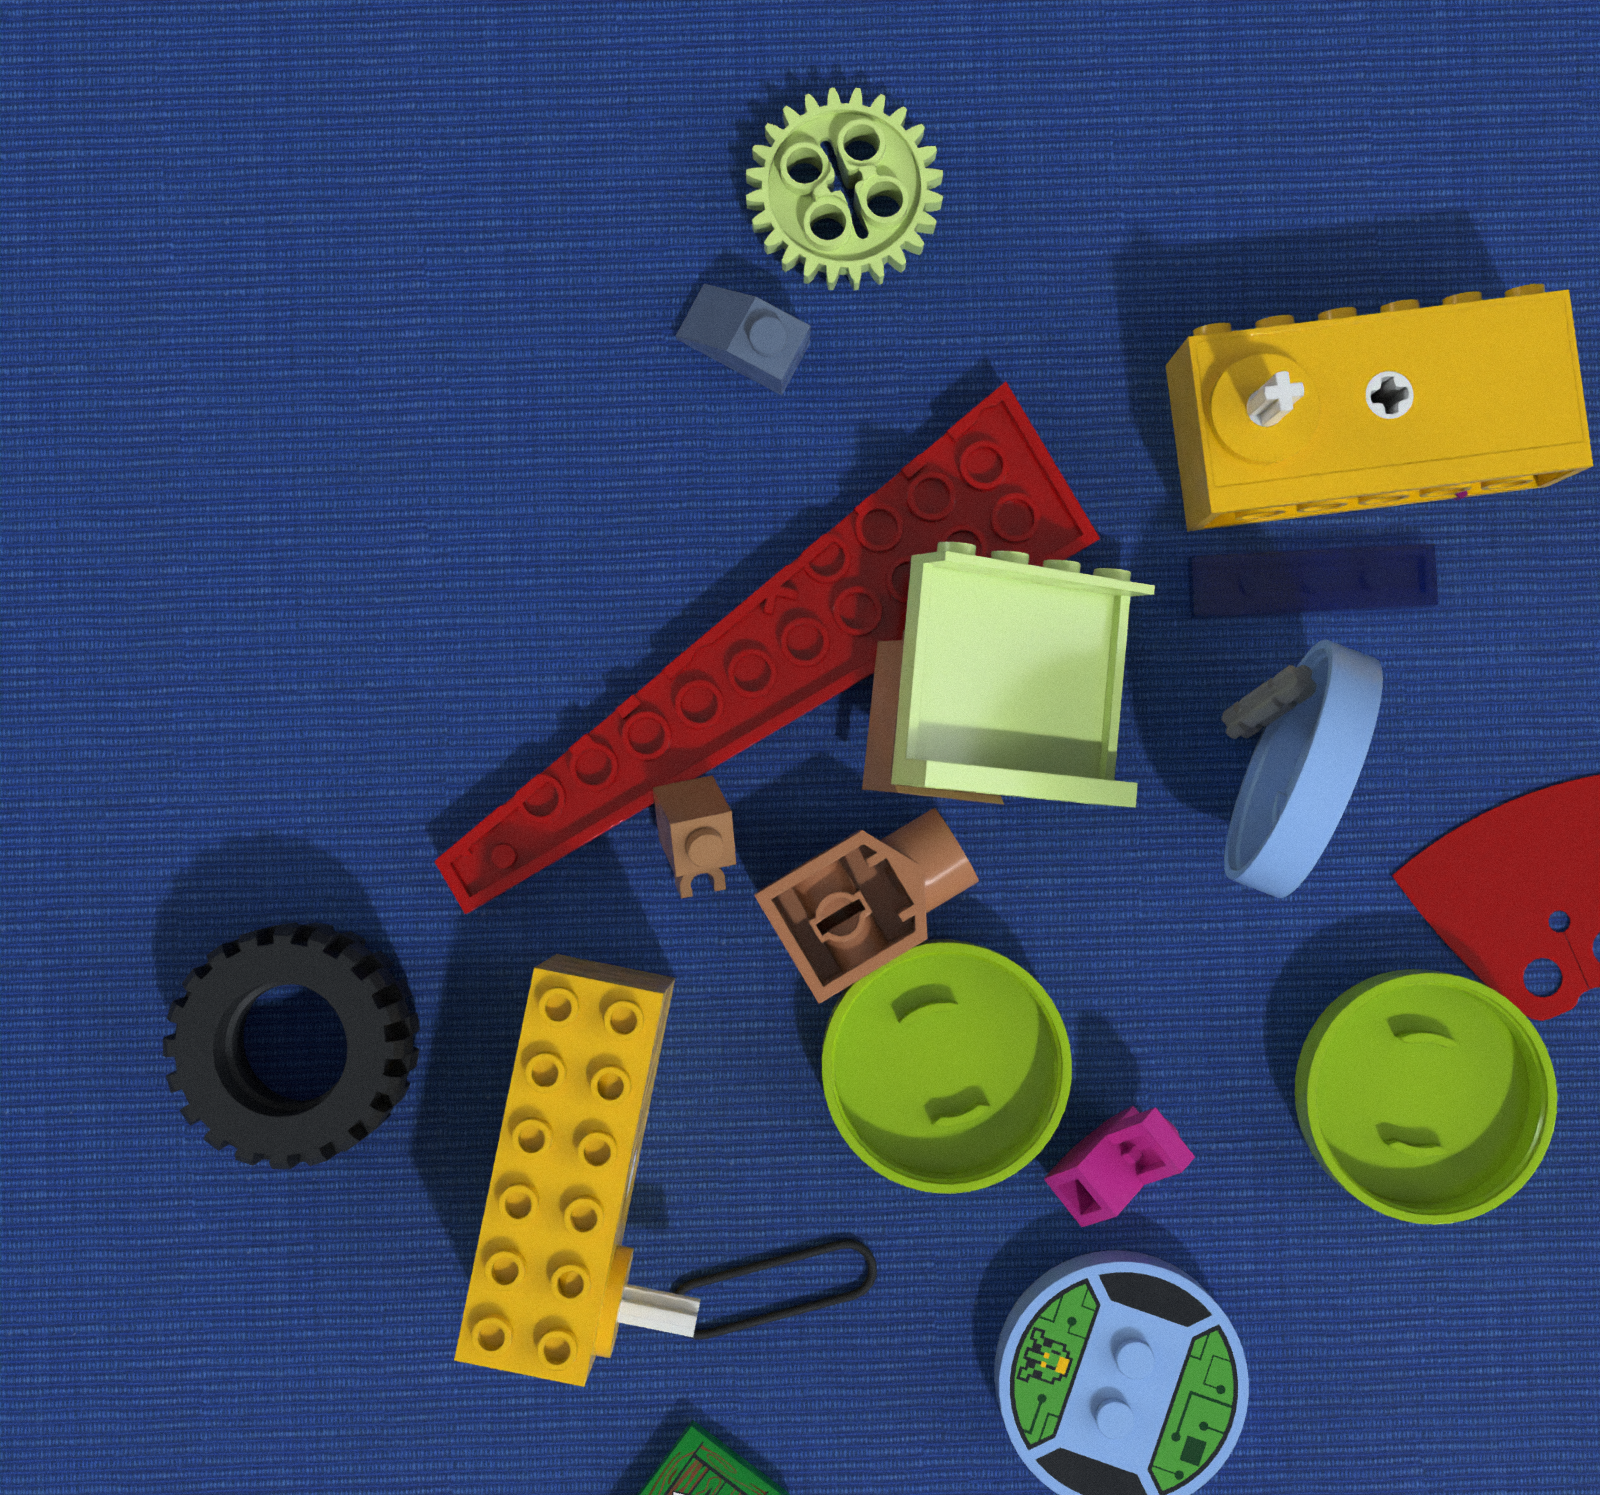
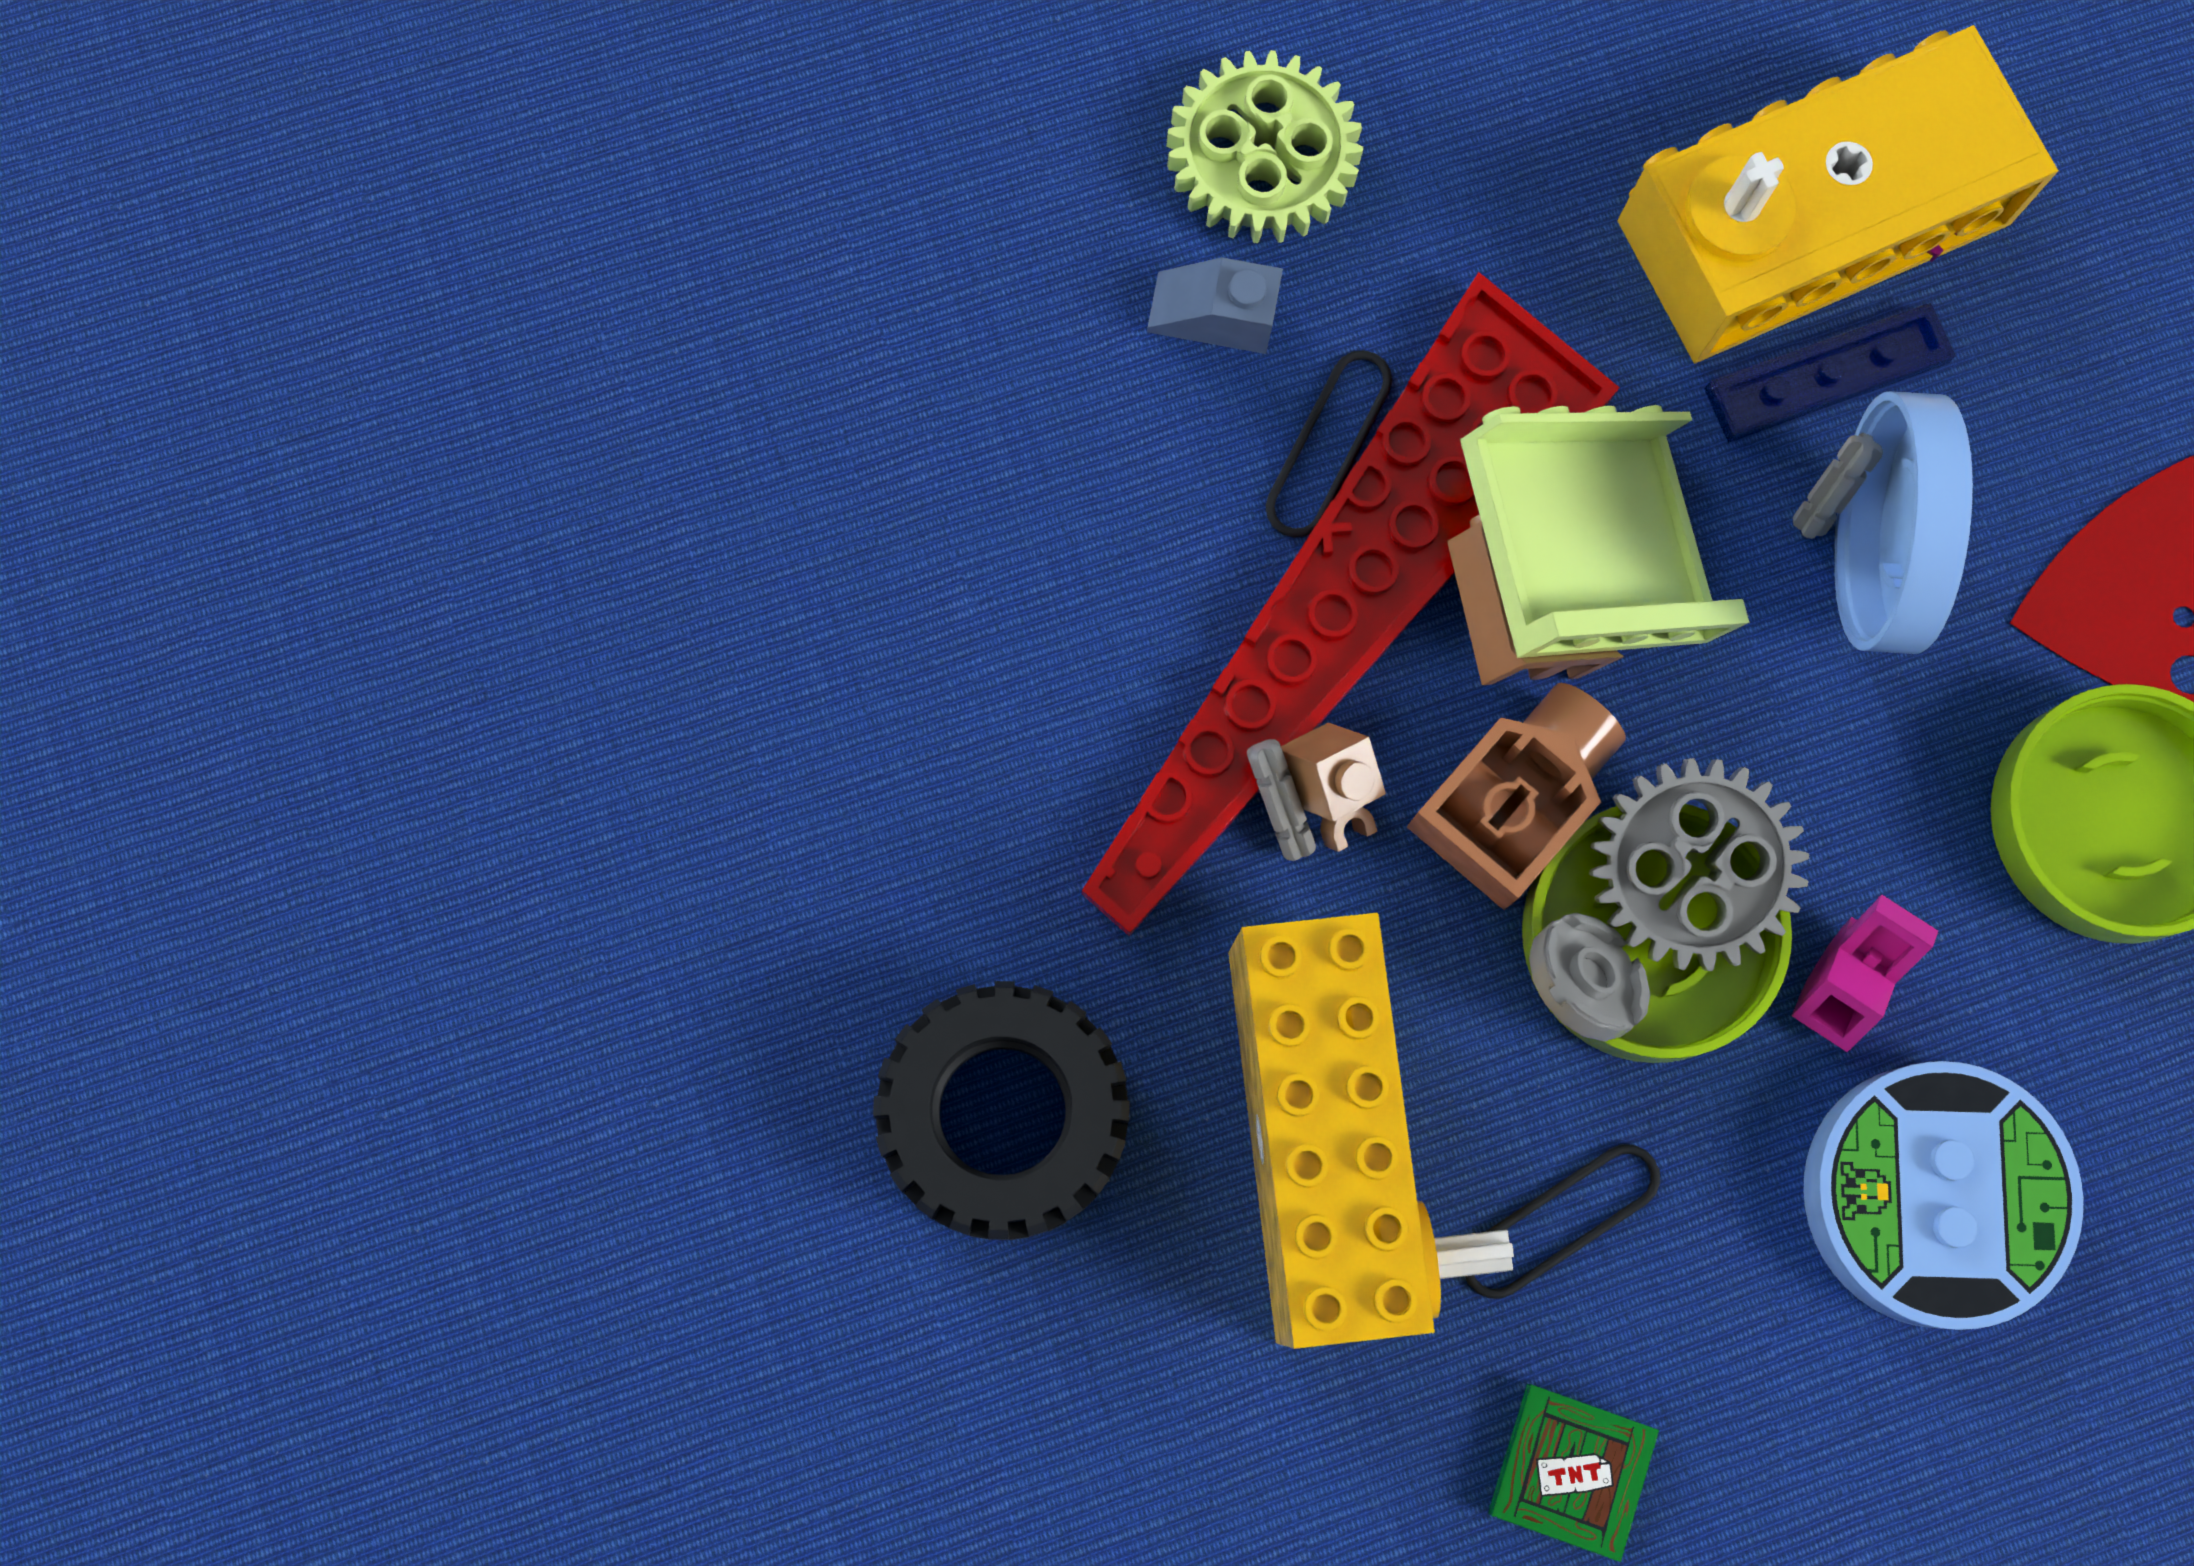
camera: 25 degrees left, 10 degrees down
none -> light grey axle [1247,739,1316,861]
none -> black piece [1265,350,1392,538]
none -> light grey tile [1529,913,1650,1041]
none -> light grey gear [1589,758,1810,971]

